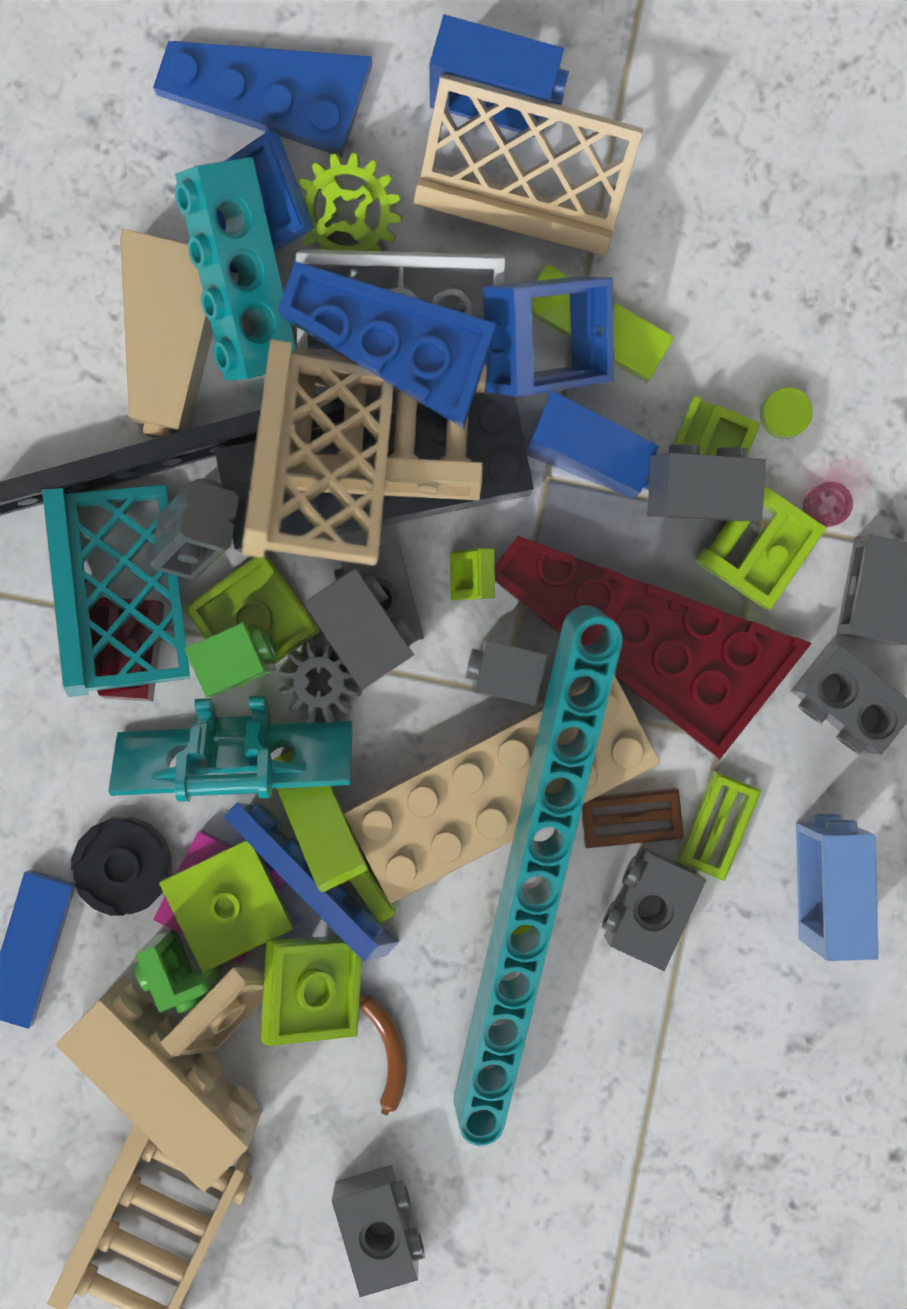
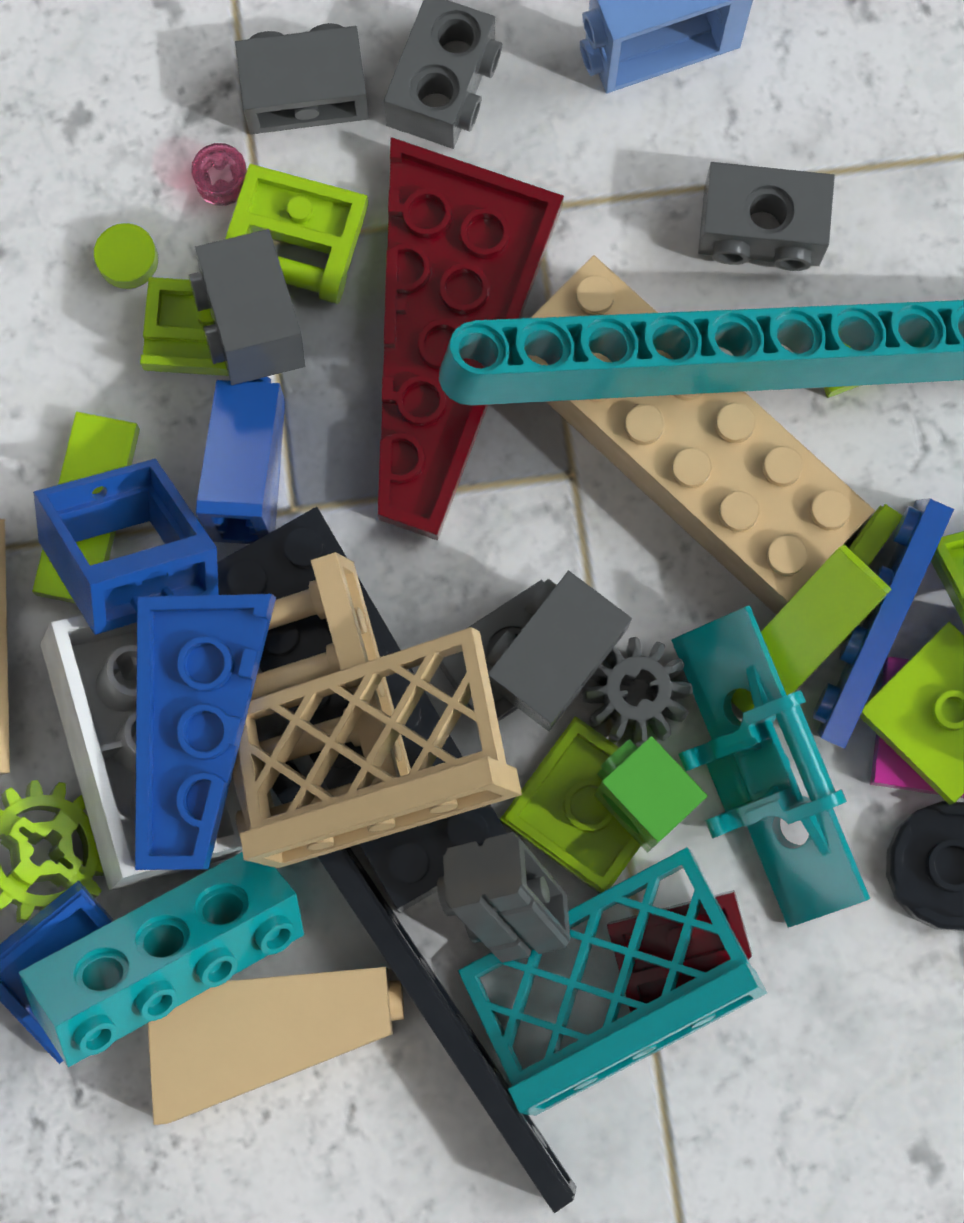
camera: 110 degrees left, 10 degrees down
lime tile [450,548,495,601] -> none
dark grey brick [465,640,547,706] -> none
reddish brown tile [581,788,684,848] -> none
lime tile [677,771,762,881] -> none

